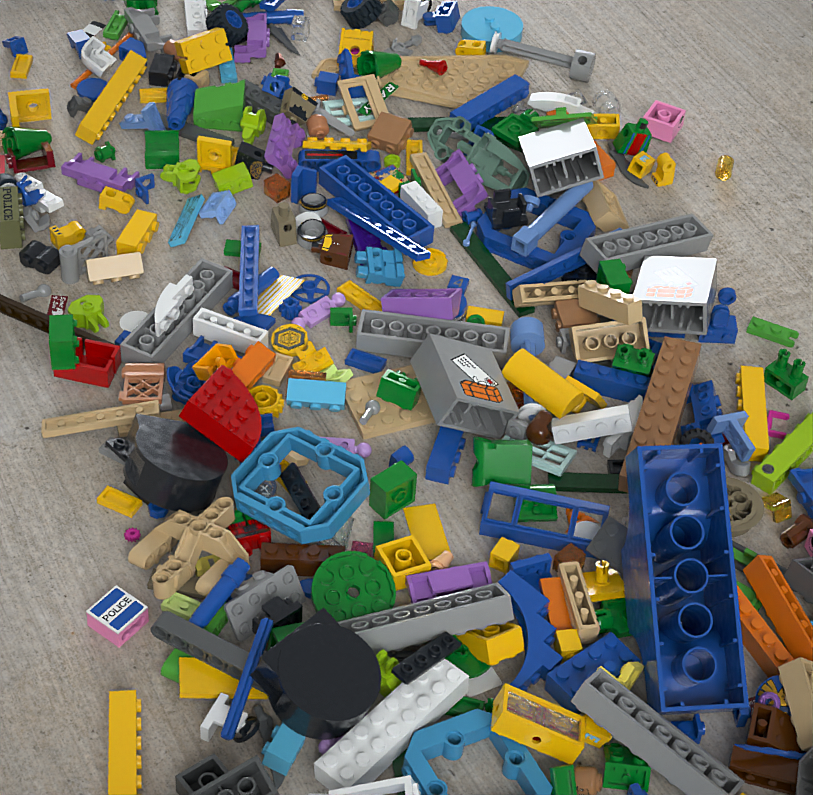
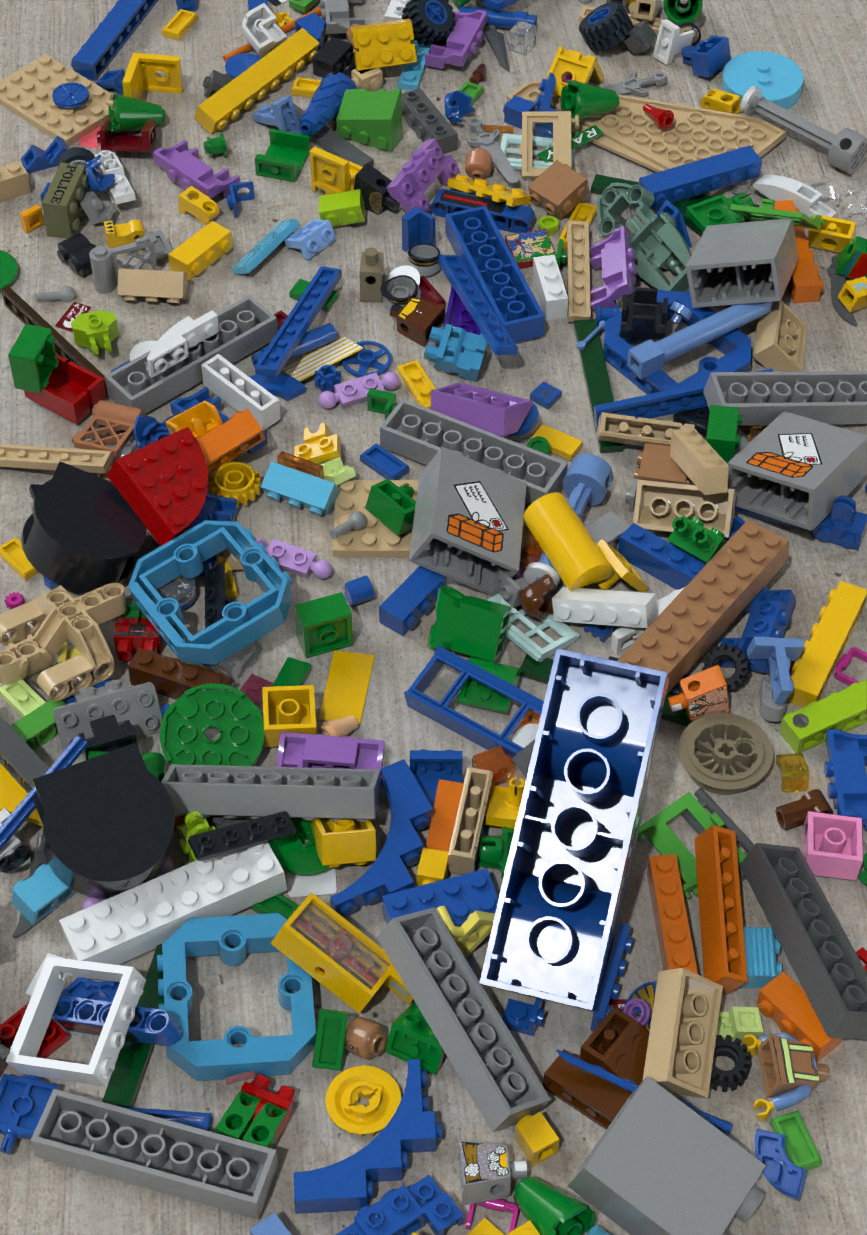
camera: 25 degrees right, 5 degrees up
lime hinge [160,159,201,194] -> none
blue piece [188,558,251,629] -> none
lime hinge [240,106,267,145] -> none
blue bracket [261,73,285,97] -> none
tan tile [263,352,294,387] -> none
clear orange brick [264,173,291,203] -> none
yellow tile [271,324,308,357] -> none
dark tan torso [280,87,318,126] -> none
yellow tile [380,175,403,193] -> none
yellow tile [412,248,448,276] -> none
yellow brick [489,537,520,574] -> none

